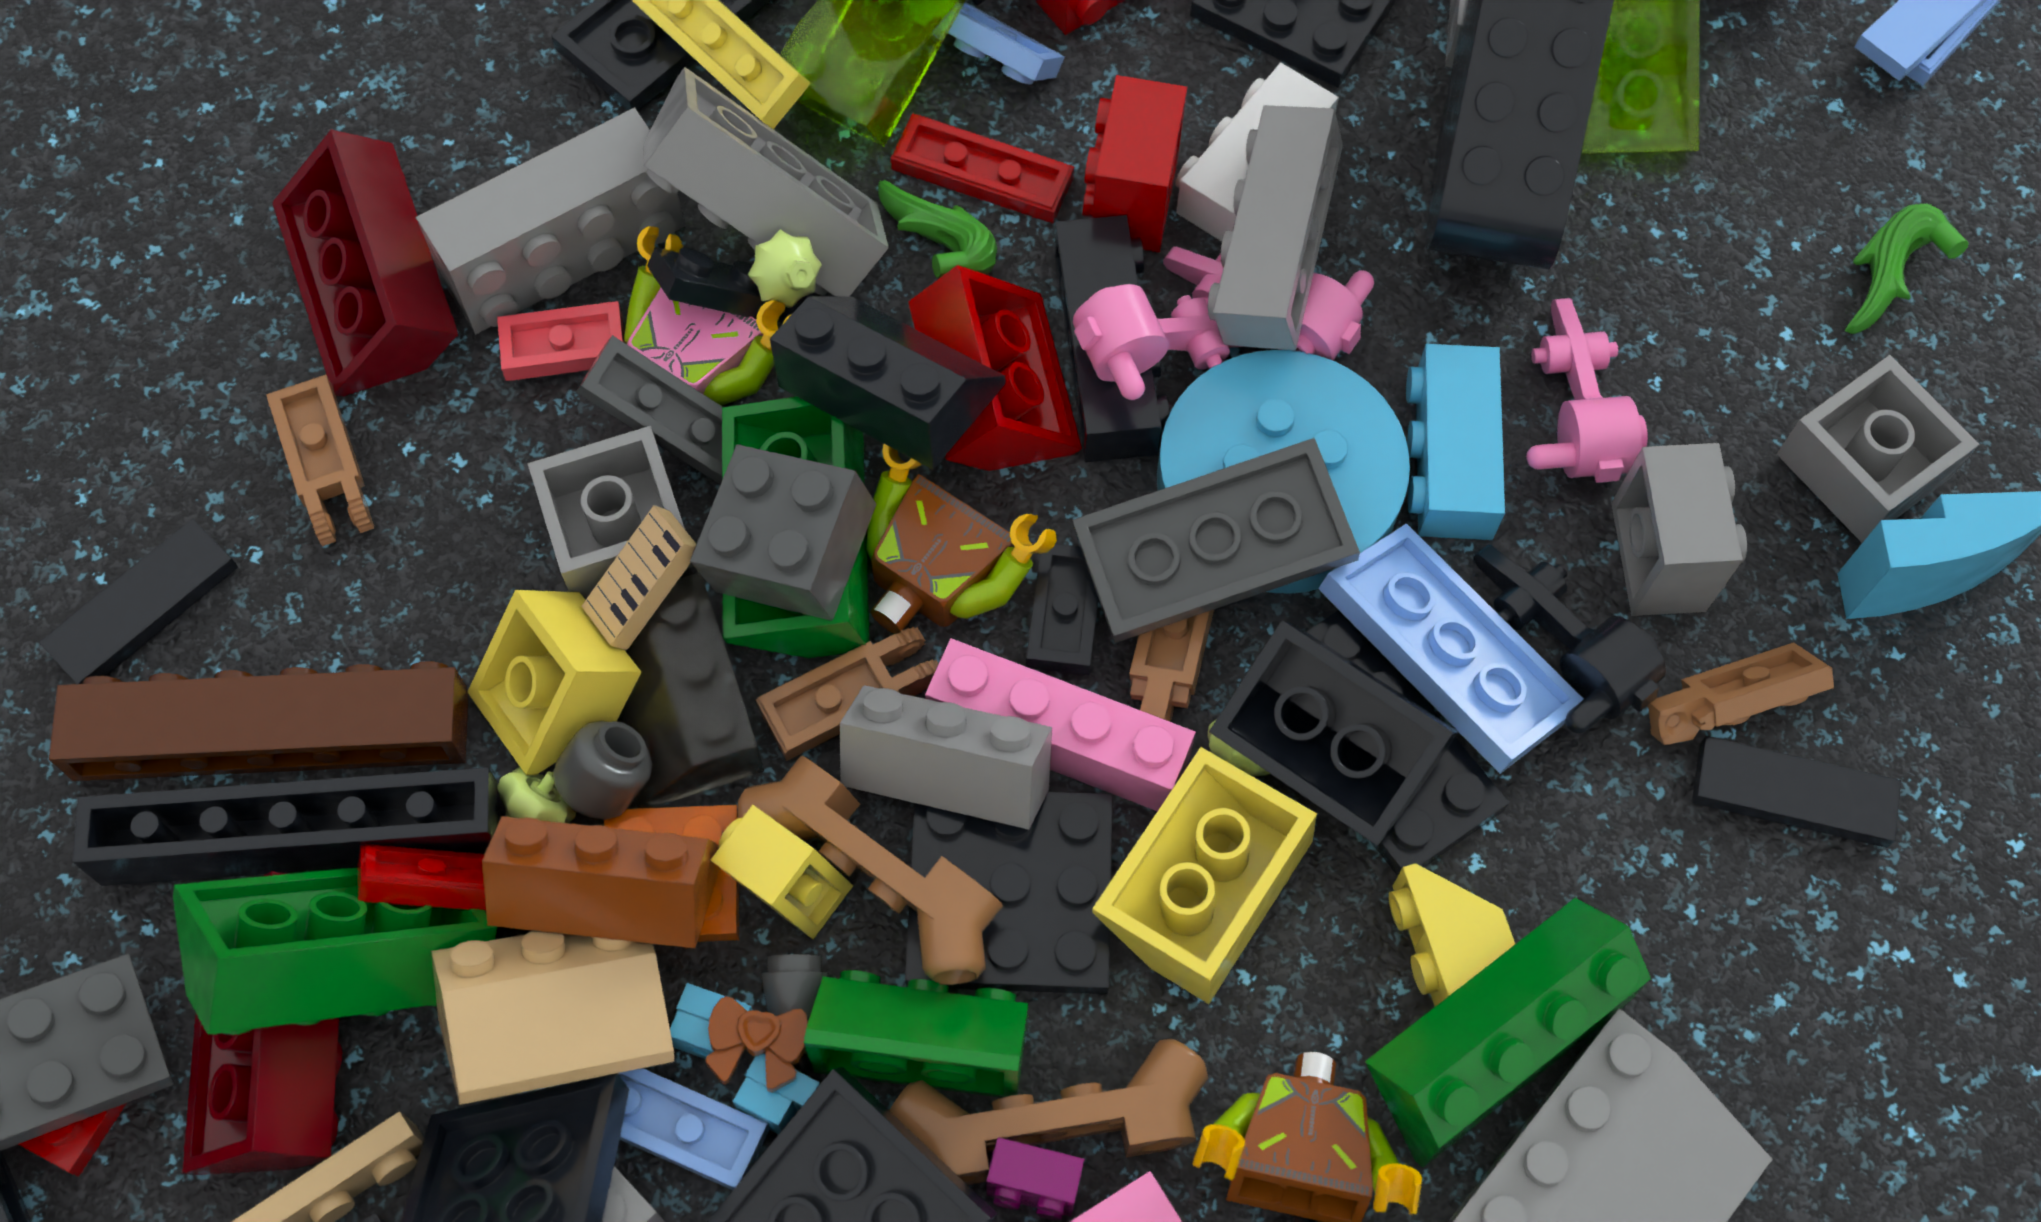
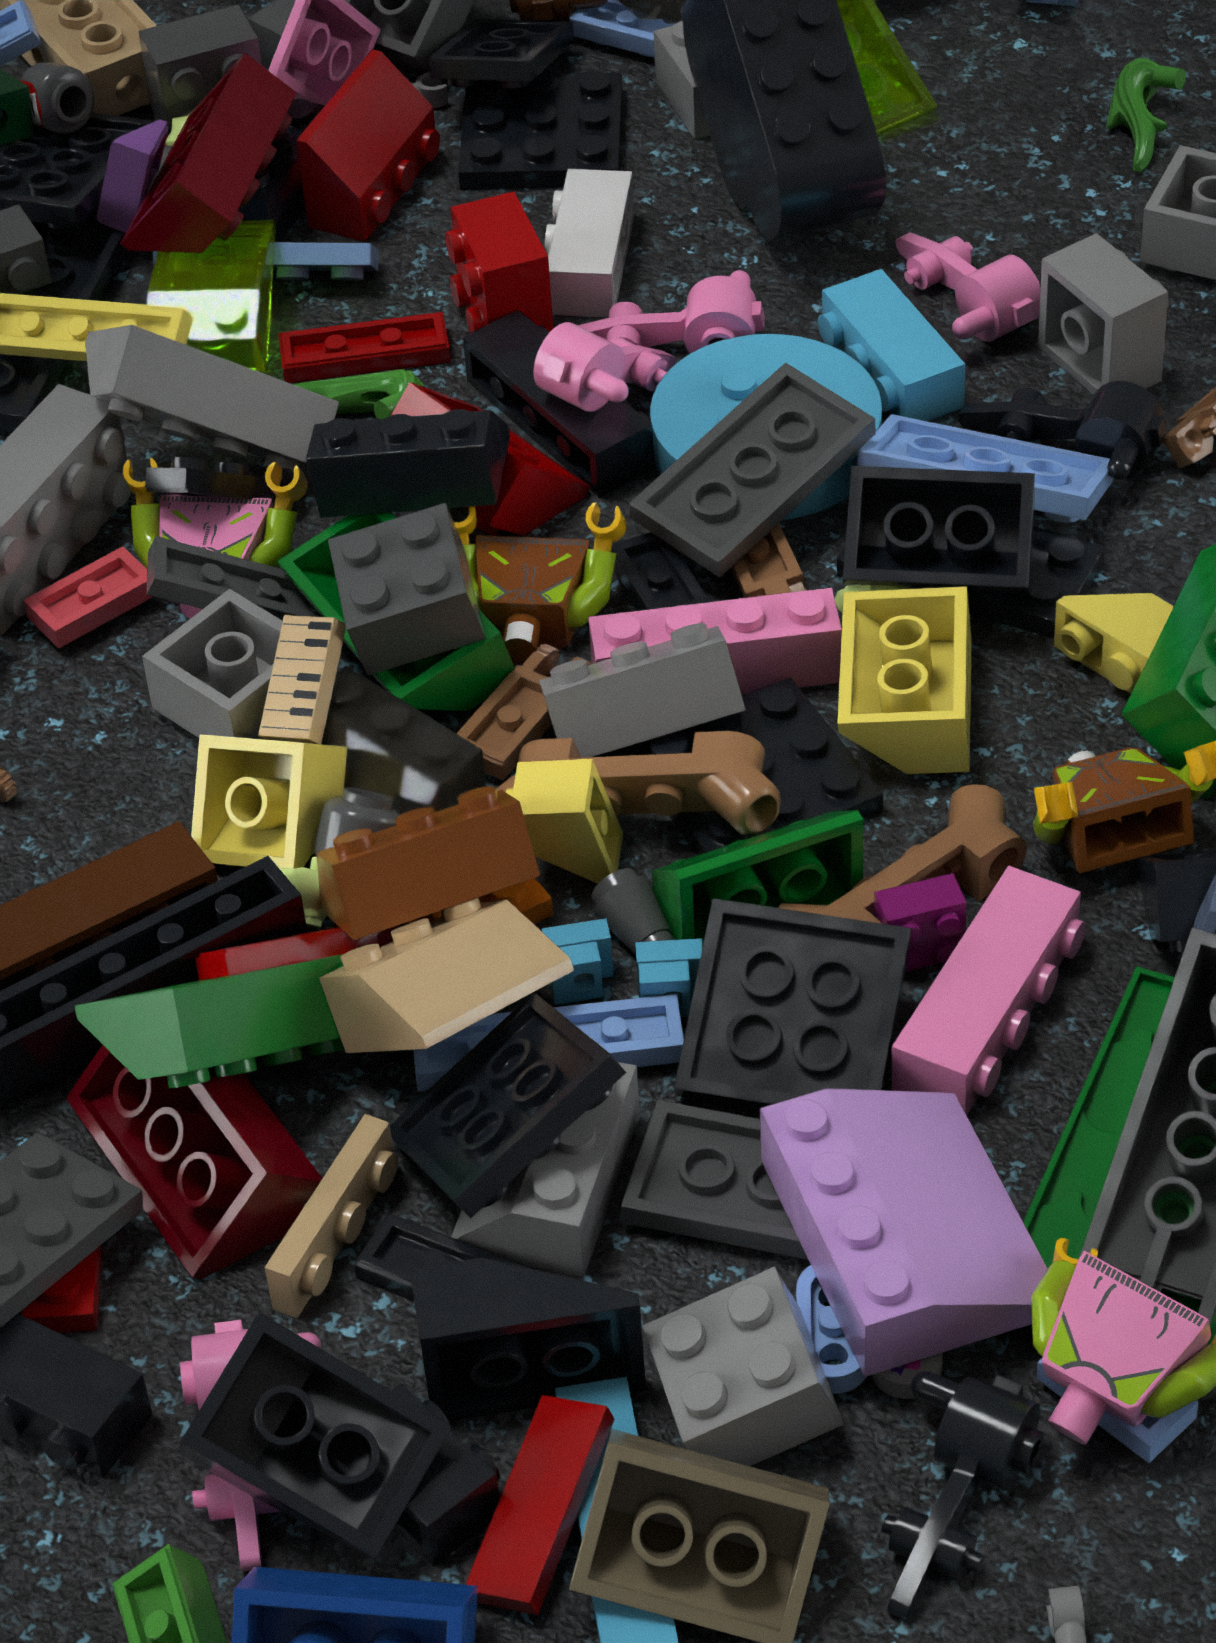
camera: 25 degrees left, 20 degrees down
dark orange piece [706,996,808,1093] -> none
yellowish green piece [748,229,822,308] -> none
light grey brick [1208,105,1343,351] -> none

